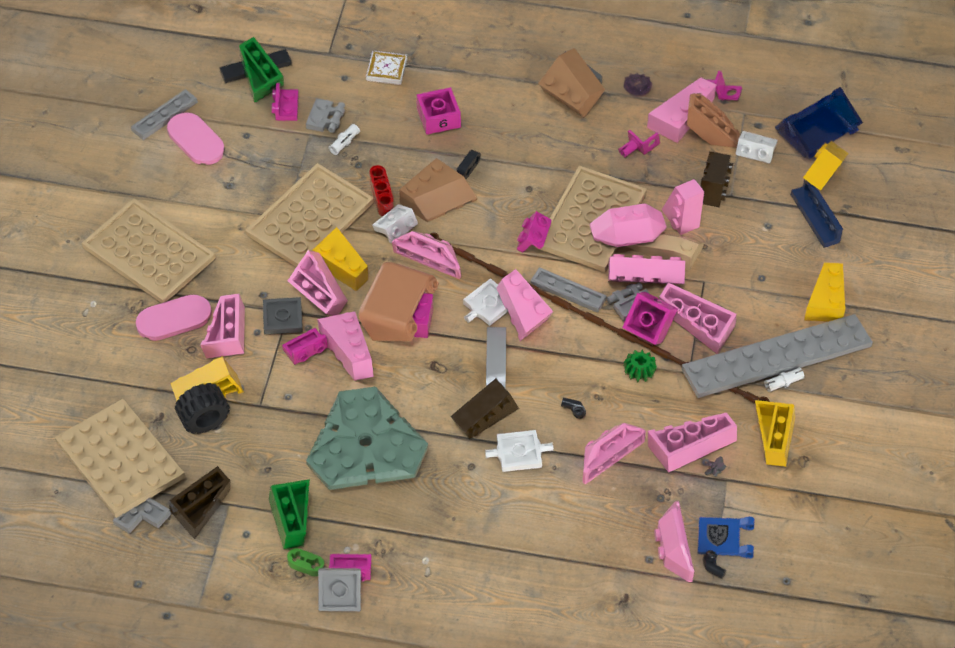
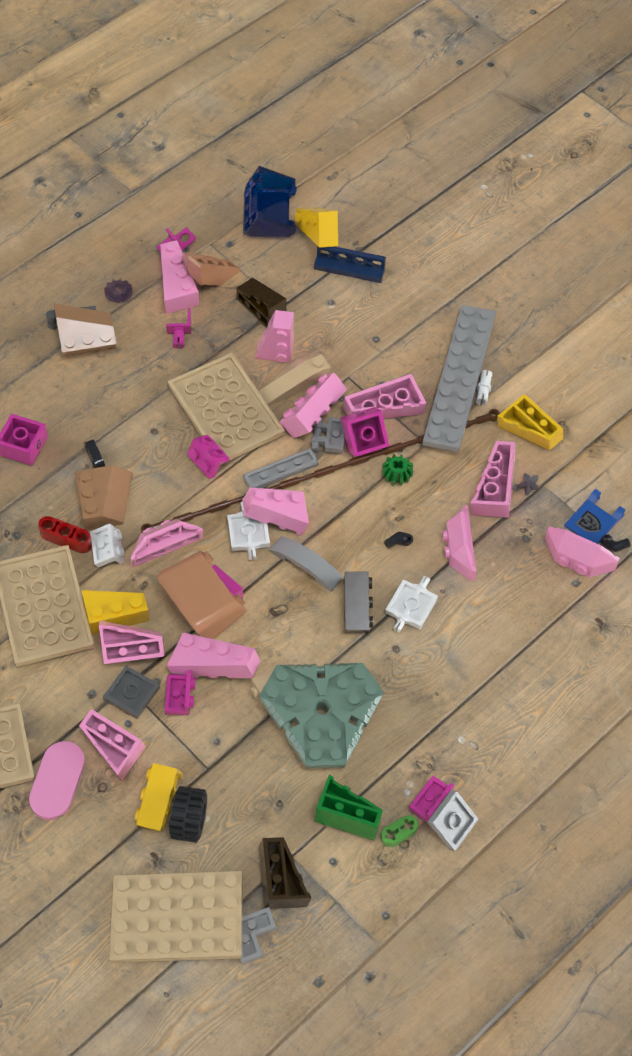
camera: 55 degrees left, 5 degrees up
bright pink wedge [590,203,666,247] -> none
white bracket [736,131,778,163] -> none
yellow wedge [804,263,845,322] -> none

